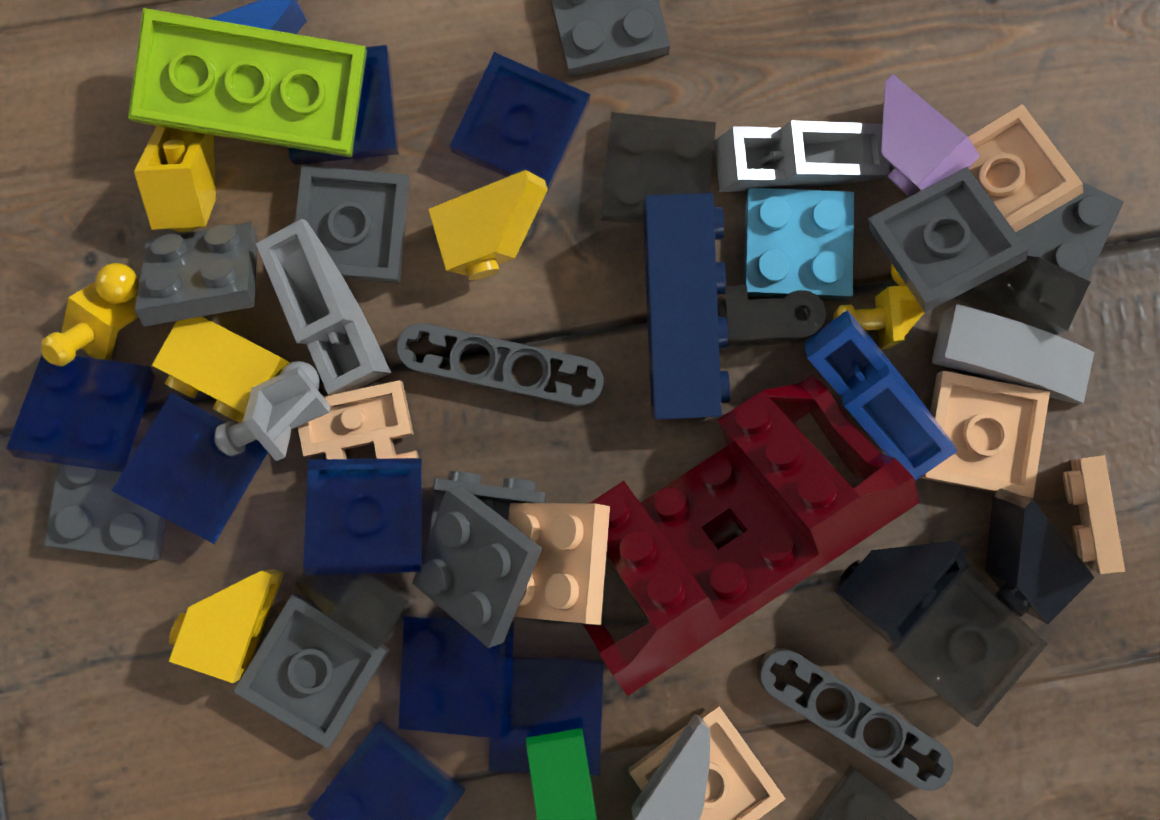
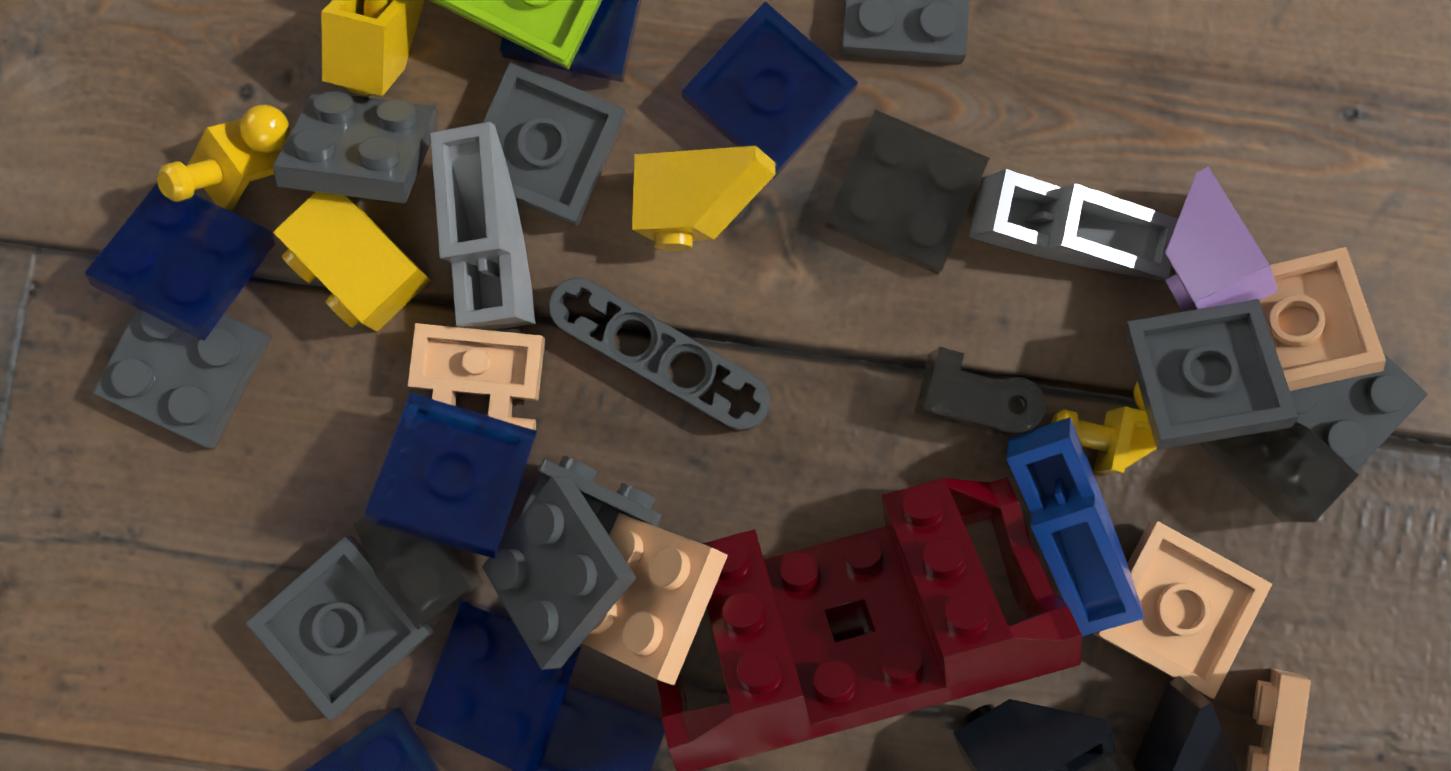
camera: 20 degrees right, 0 degrees up
clear blue plate [111,392,268,544] -> none
yellow slope [169,569,285,683] -> none
light grey piece [214,361,330,461] -> none
dark blue brick [642,193,730,420] -> none
medium azure plate [743,188,854,300] -> none
light grey slope [931,304,1094,405] -> none

